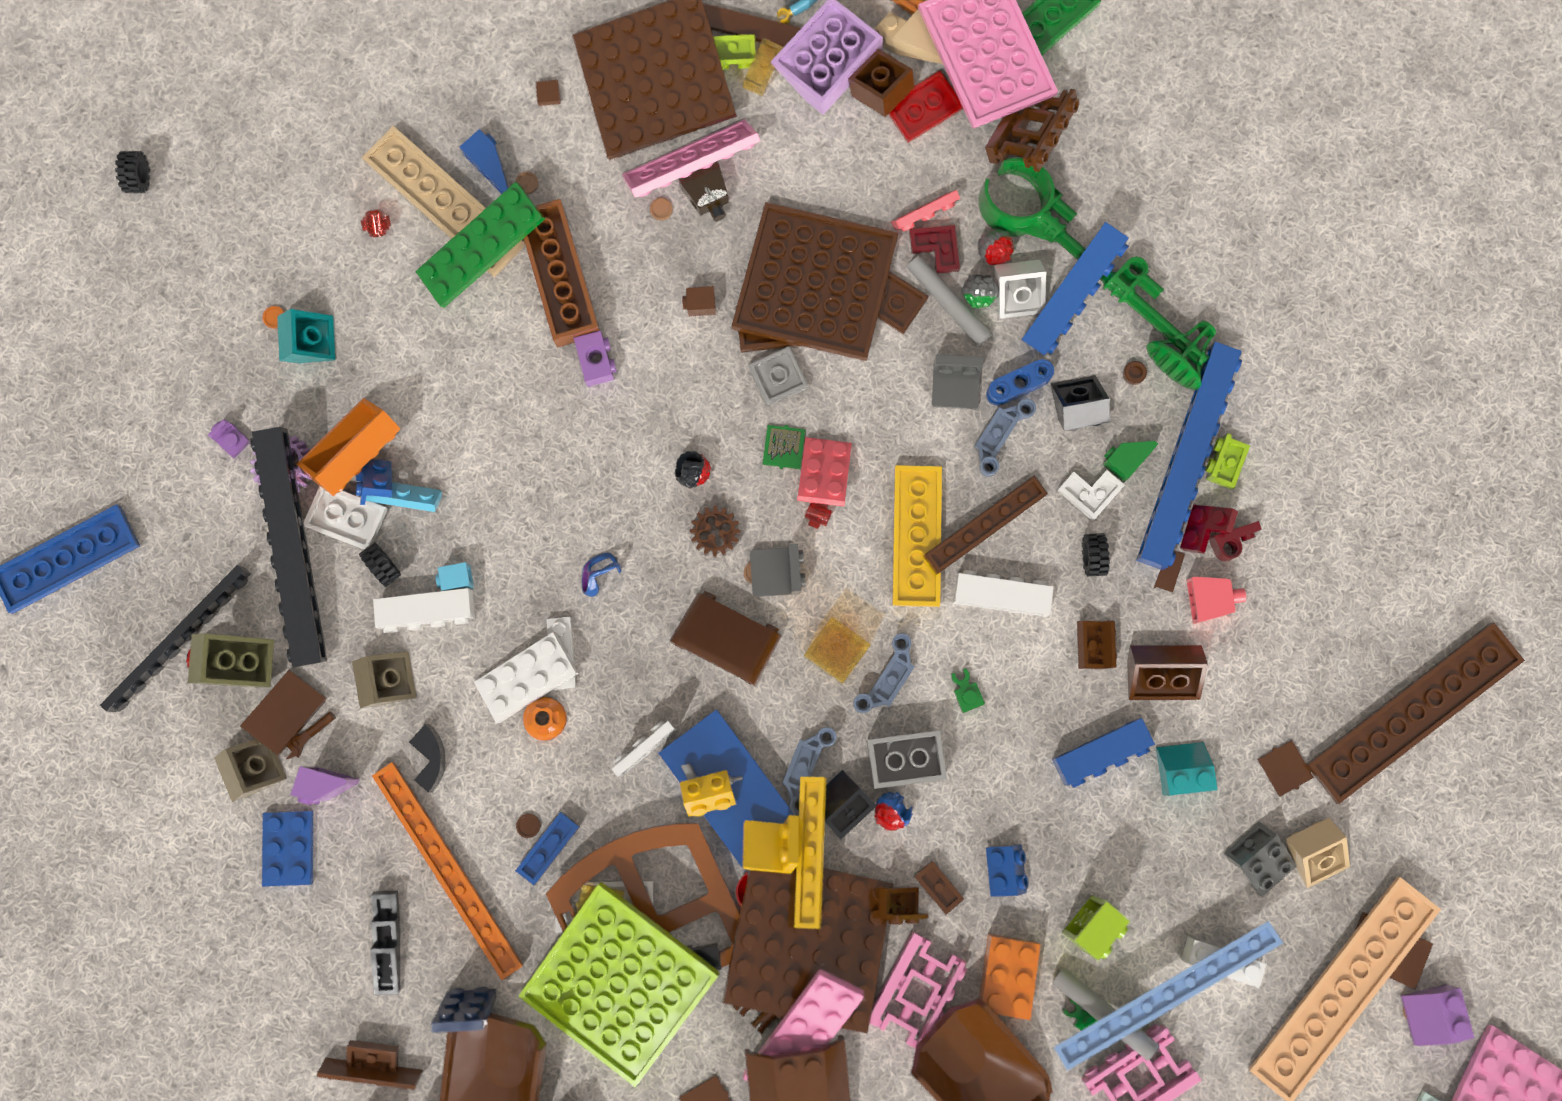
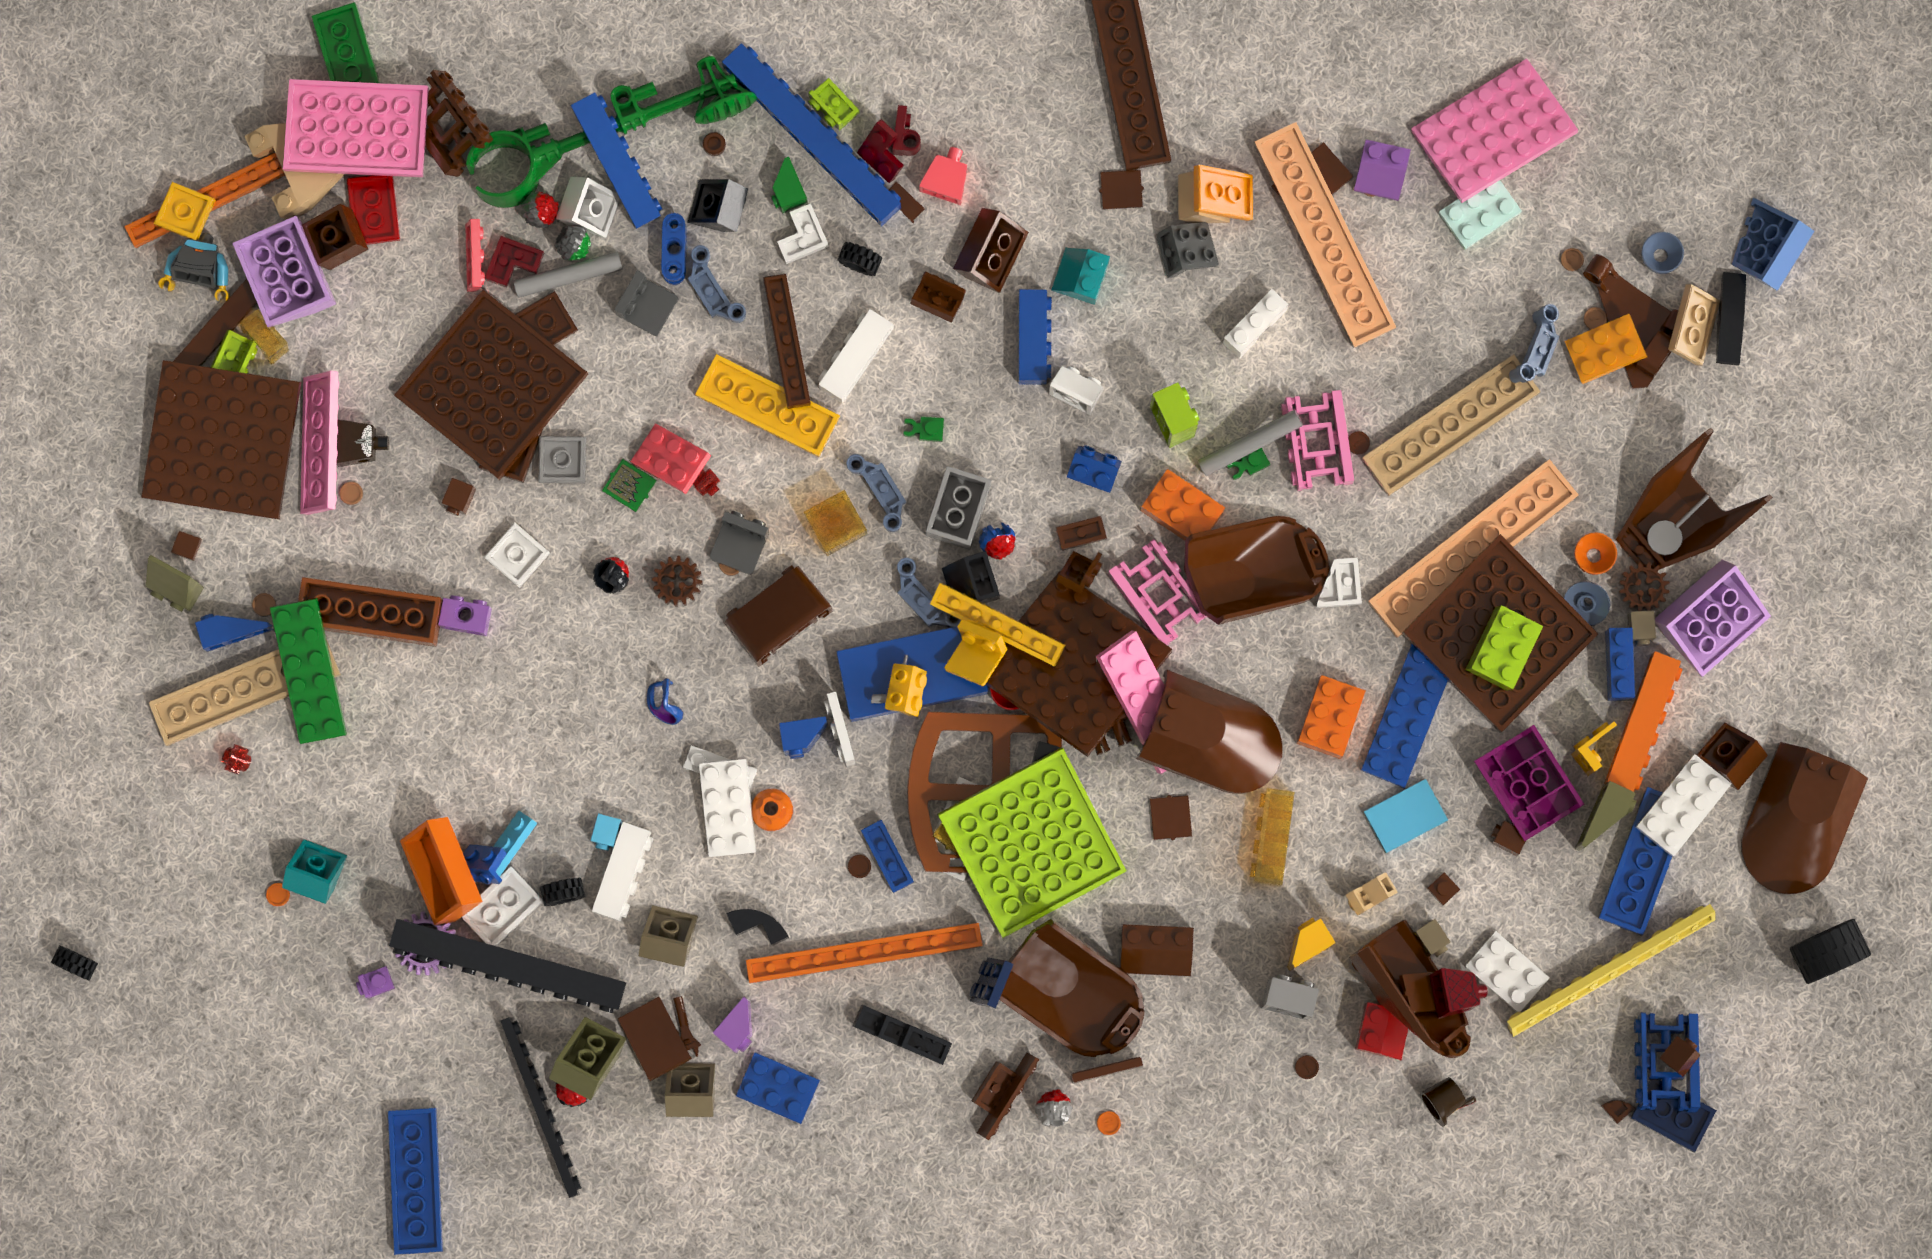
camera: 65 degrees left, 0 degrees up
light blue plate [1053,921,1283,1071] -> none
none -> olive slope [146,555,204,612]
none -> white plate [484,522,550,588]
none -> blue slope [779,716,828,759]
none -> white slope [1049,366,1103,415]
none -> light orange tile [1194,165,1253,221]

